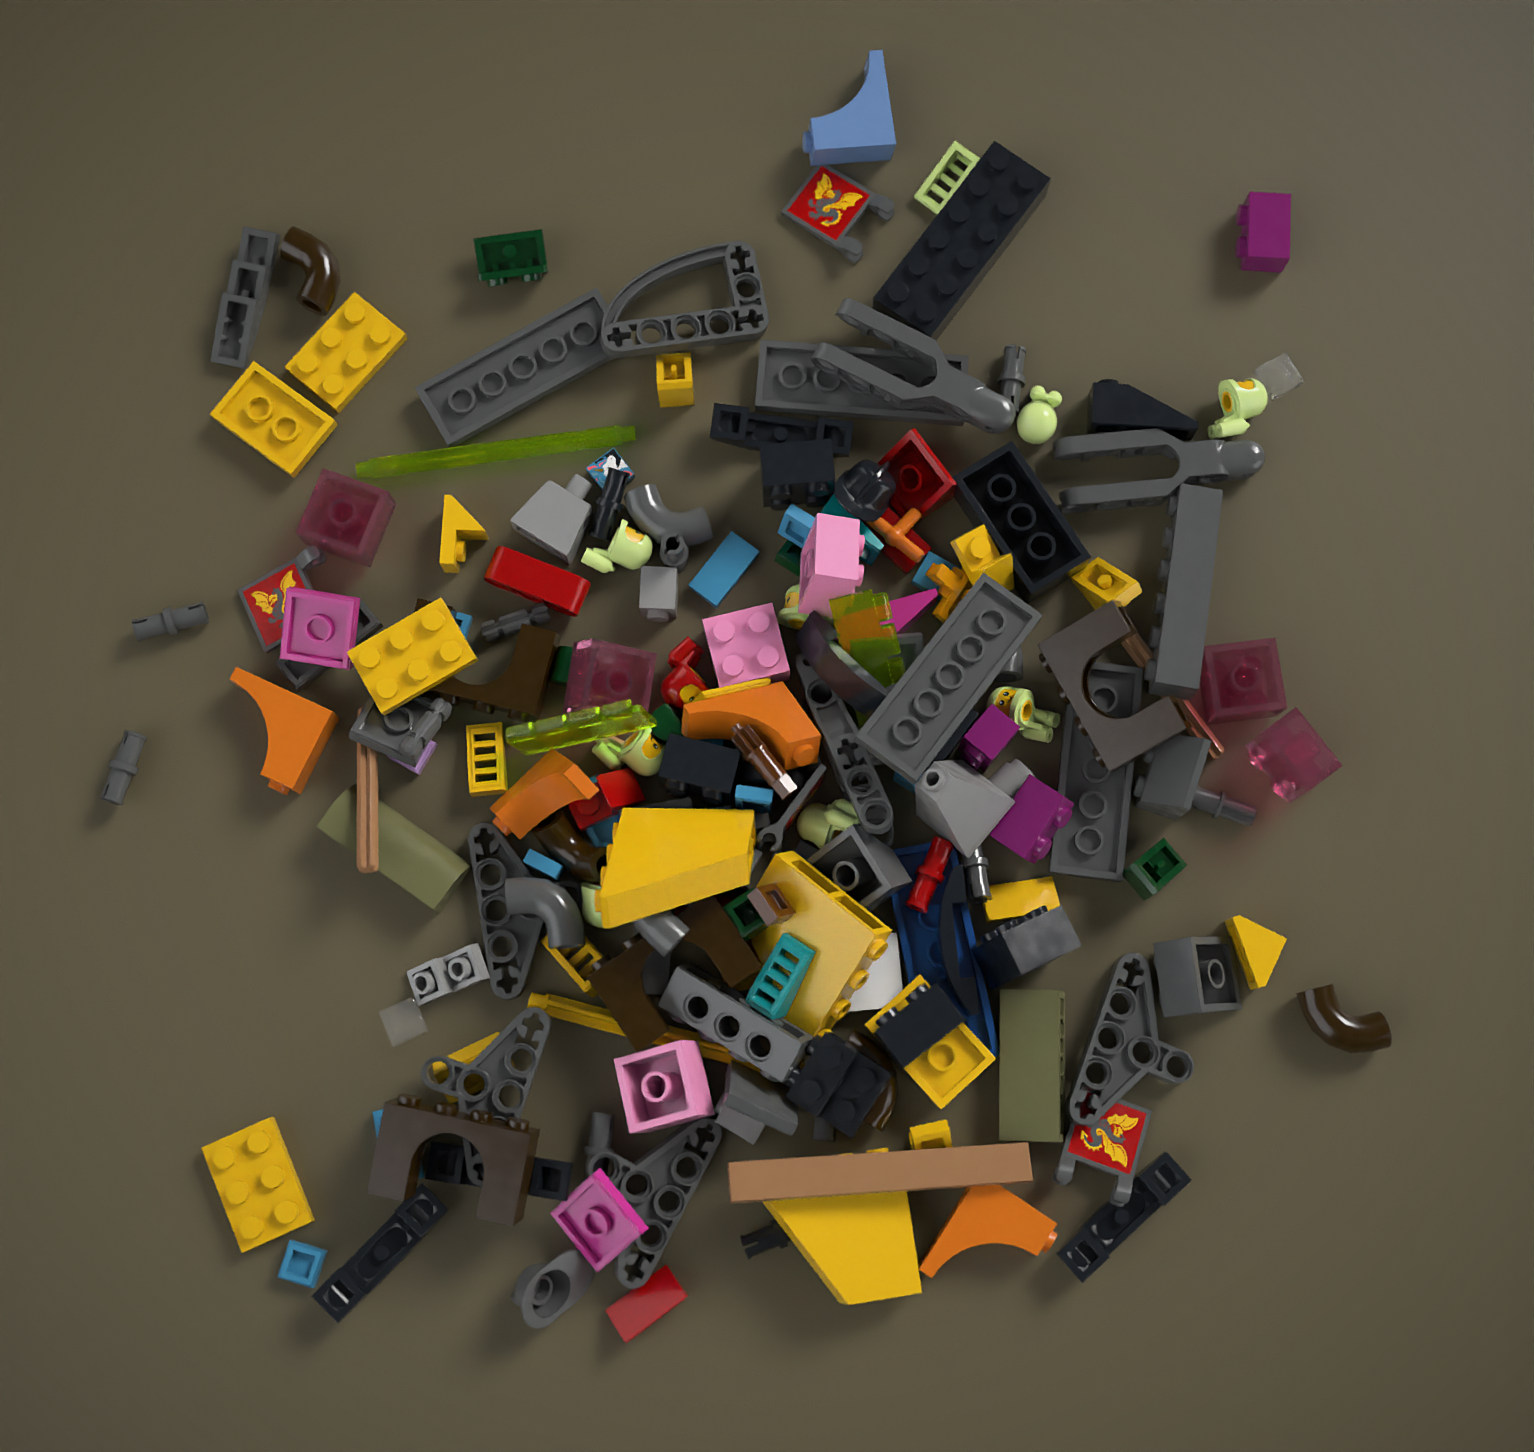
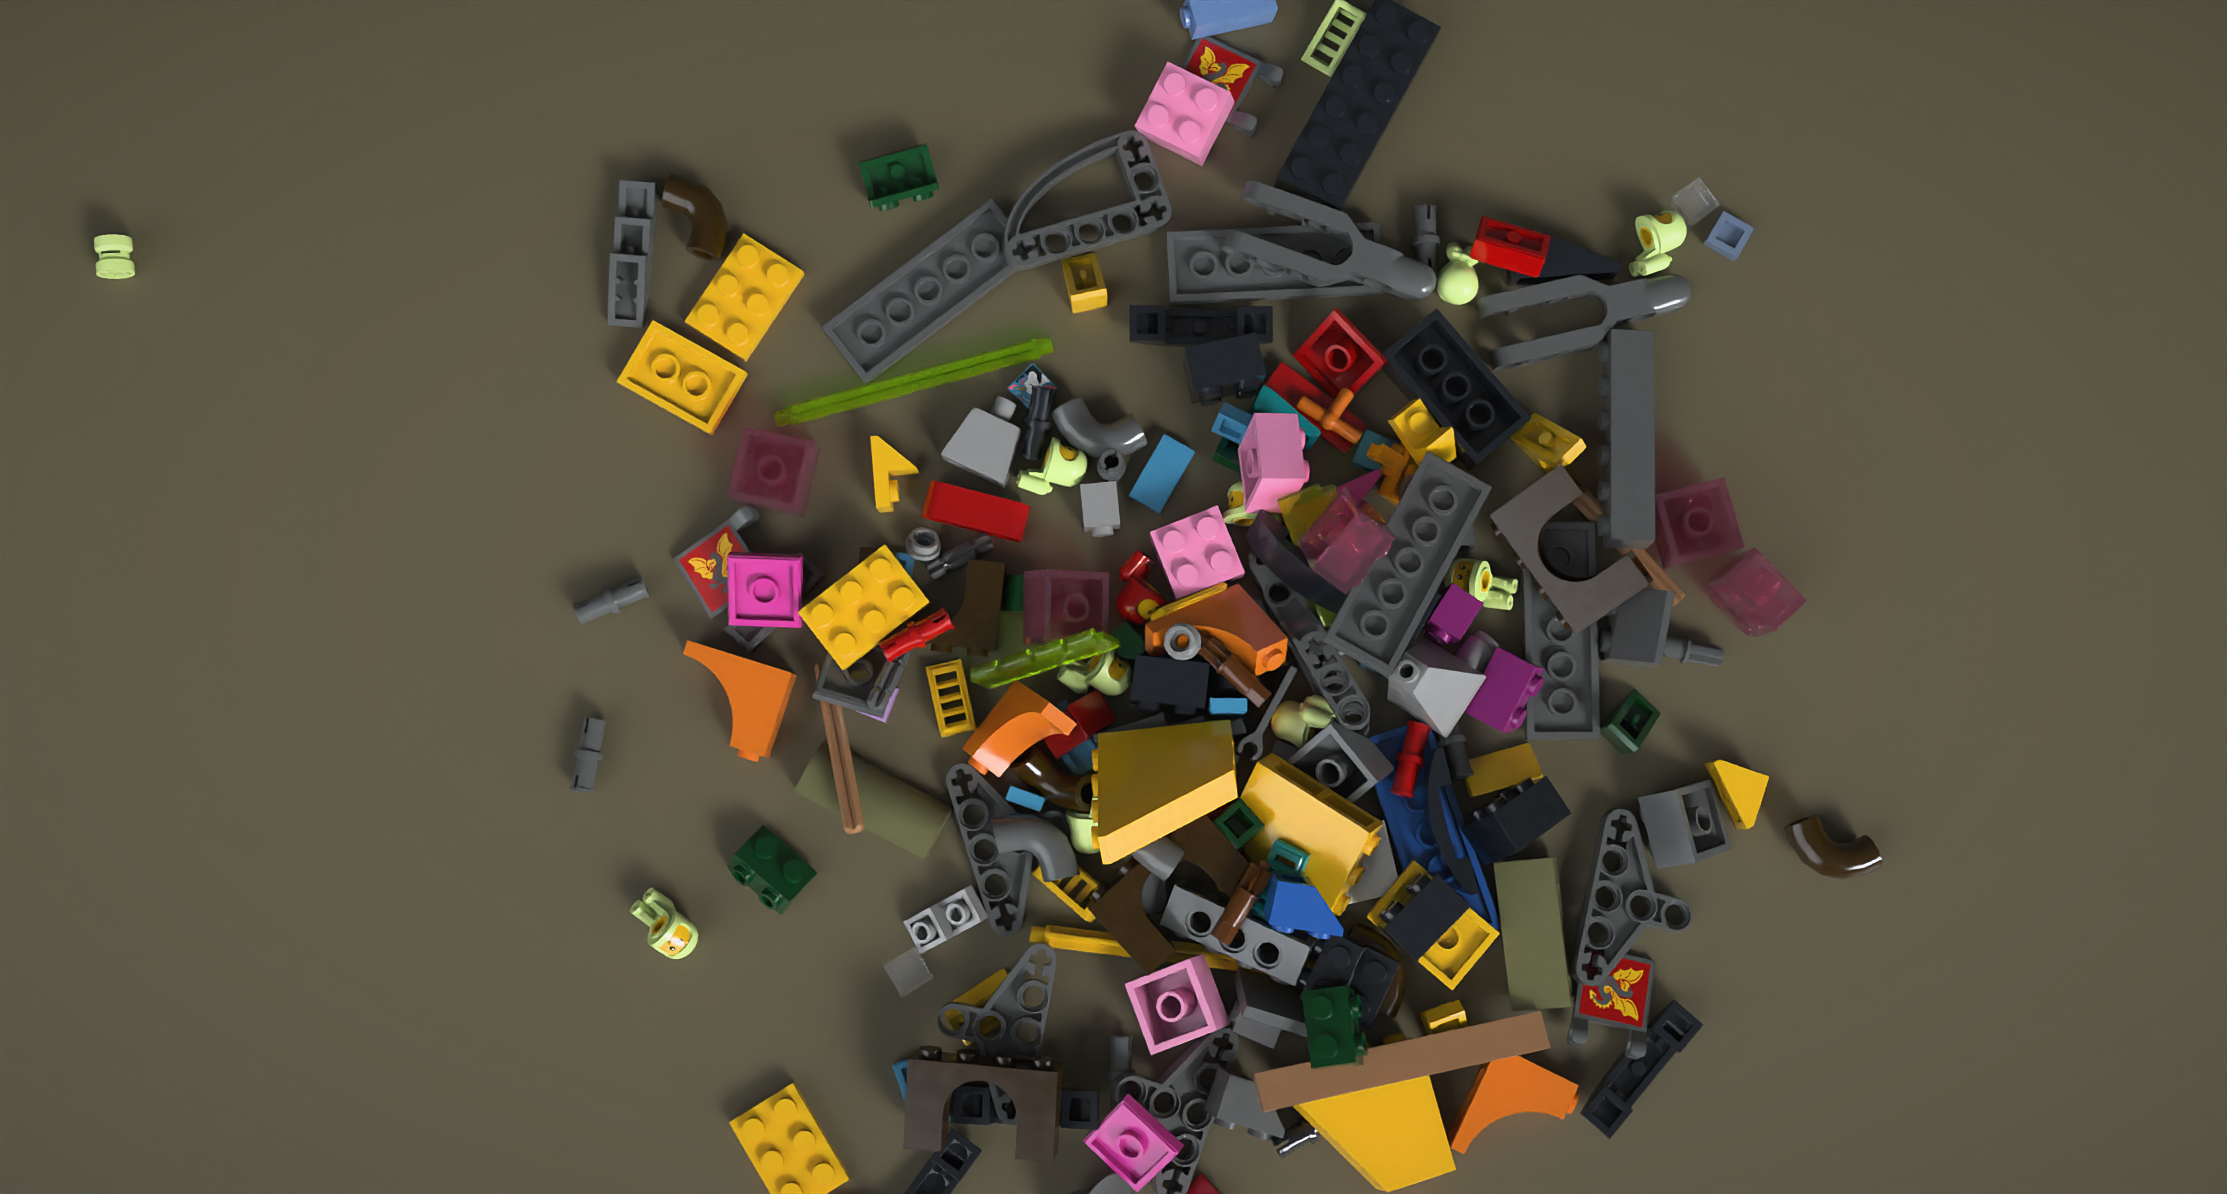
camera: 10 degrees left, 5 degrees up
reddish brown tile [747,883,796,926] -> none
black piece [833,459,896,522] -> none
magenta brick [1236,192,1291,273] -> none
none -> yellowish green piece [630,887,699,959]
none -> dark green bracket [728,825,818,915]
none -> red pin [879,607,955,662]
none -> light grey plate [905,527,941,561]
none -> bright pink brick [1135,62,1235,166]
none -> light grey plate [1164,623,1201,660]
none -> dark grey slope [1204,1067,1285,1140]
none -> reddish brown piece [1211,859,1273,945]
none -> blue slope [1263,871,1344,939]
none -> clear pink brick [1298,486,1395,594]
none -> dark green bracket [1302,985,1368,1070]
none -> red slope [1470,216,1551,277]
none -> sand blue tile [1703,210,1754,262]

